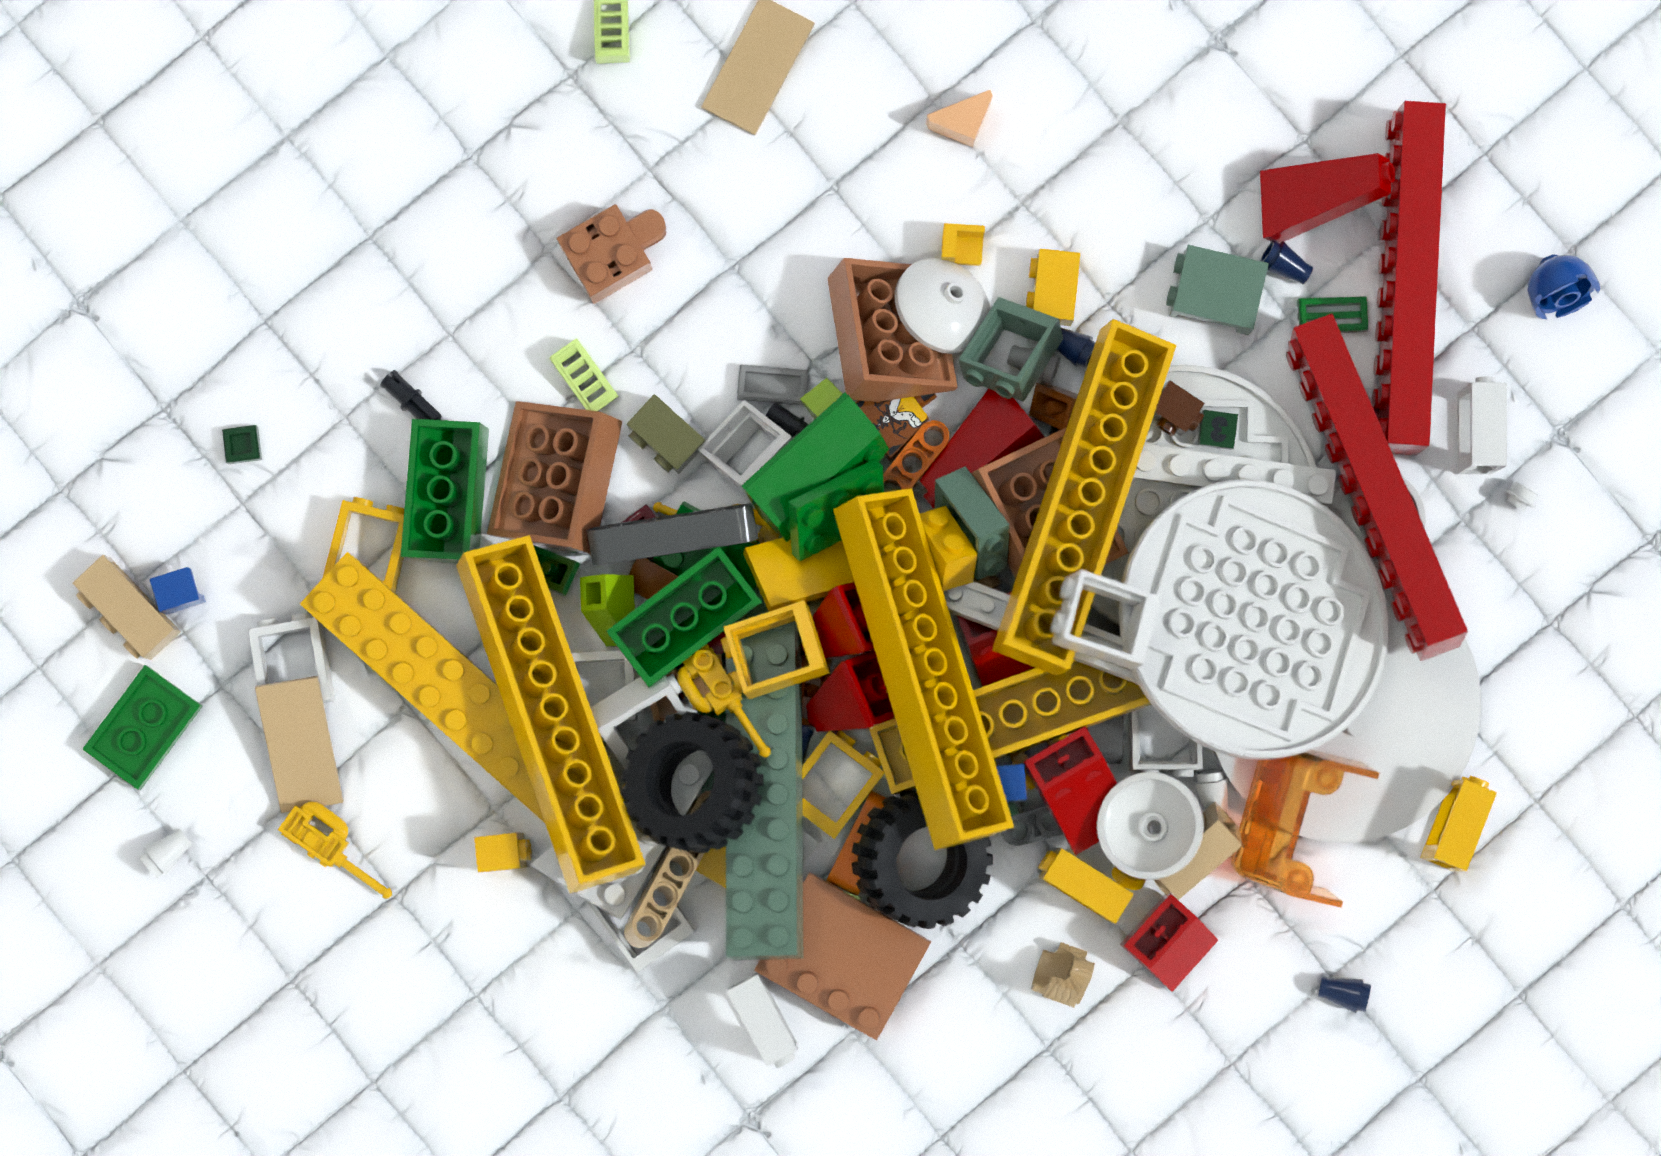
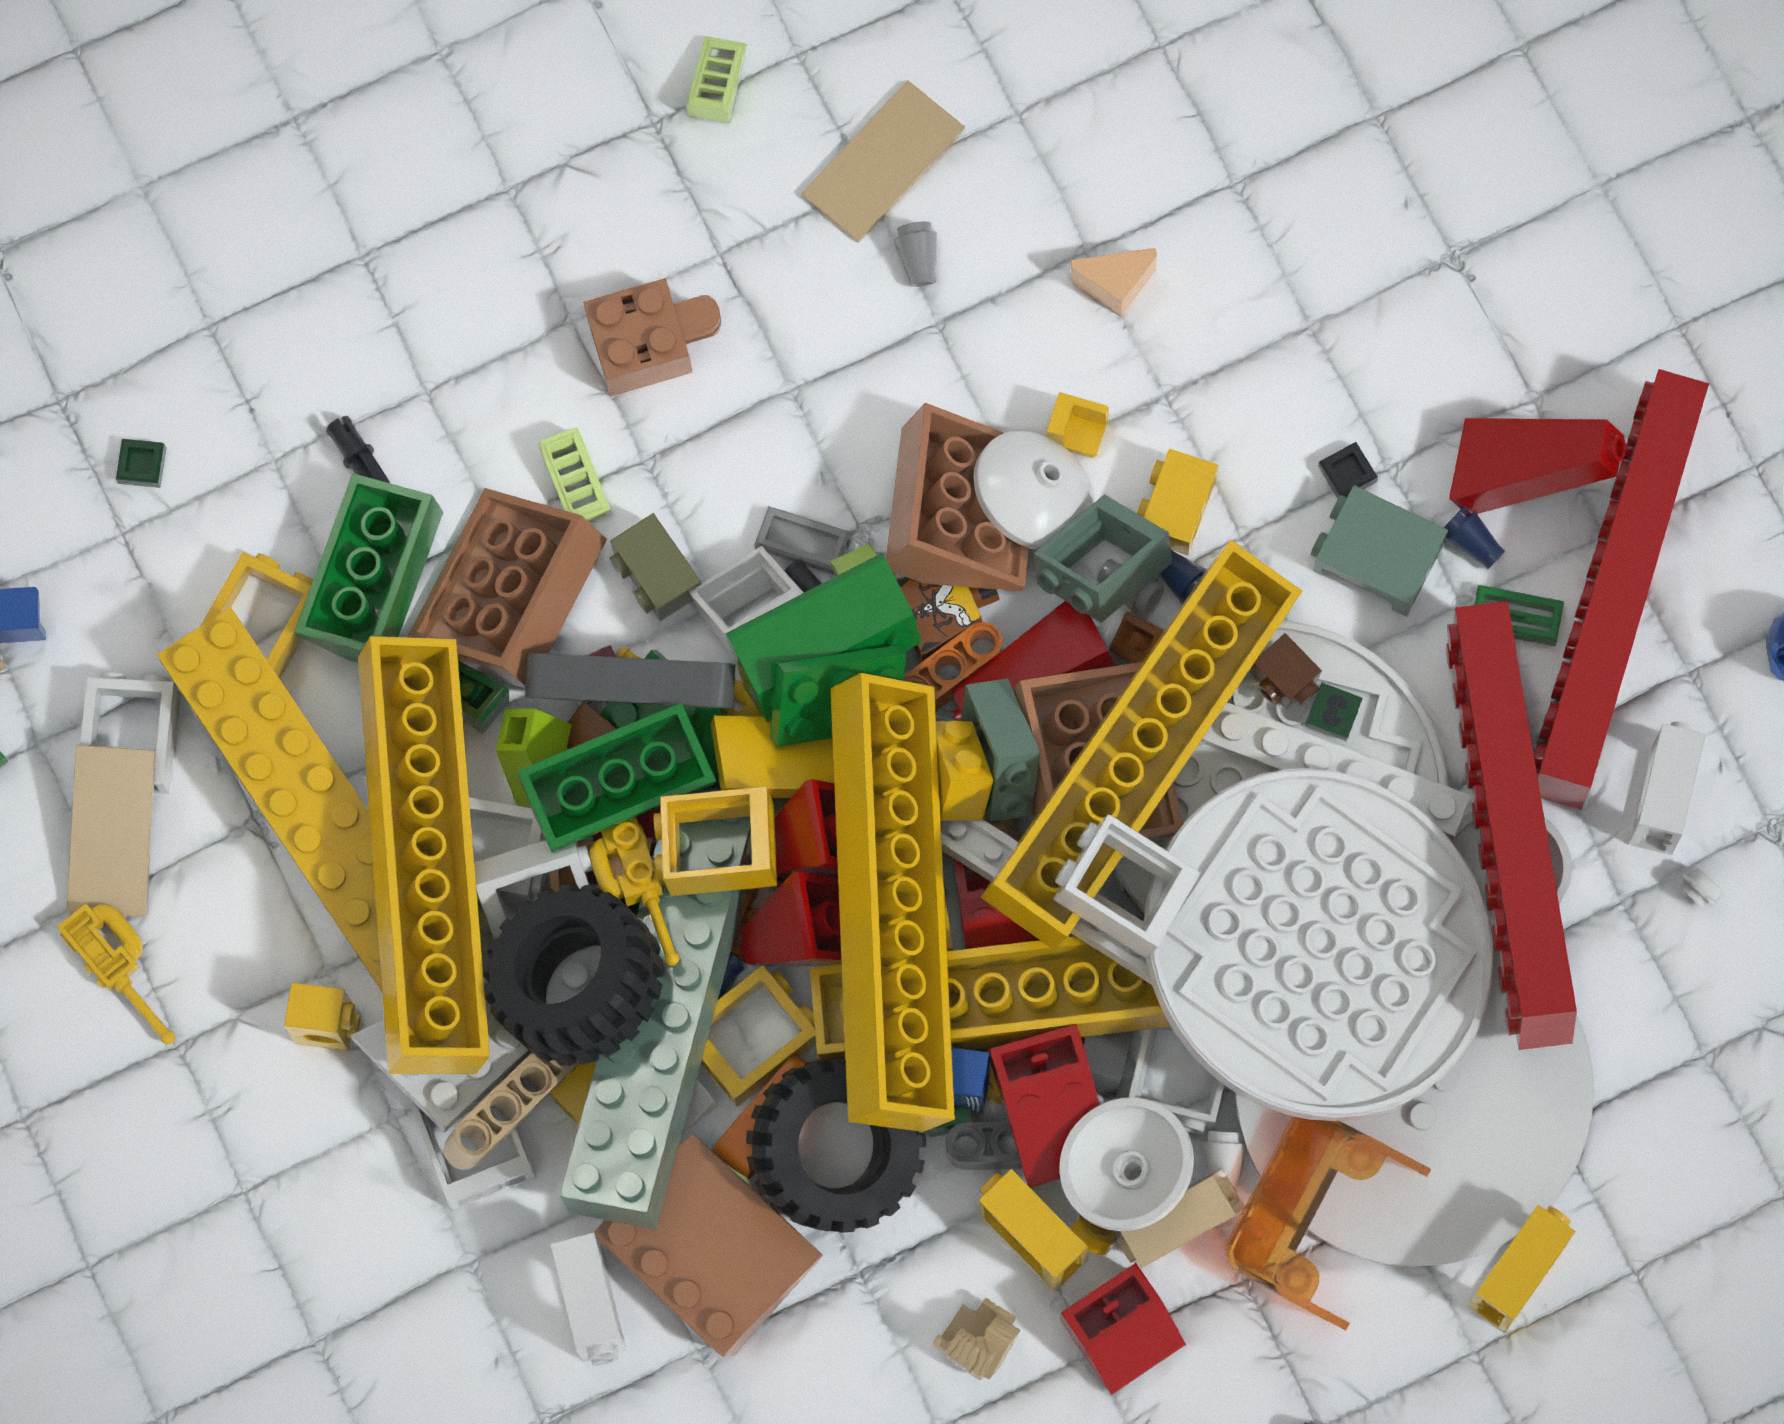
camera: 20 degrees right, 10 degrees down
none -> light grey cone [895,221,937,287]
none -> black tile [1318,442,1378,498]

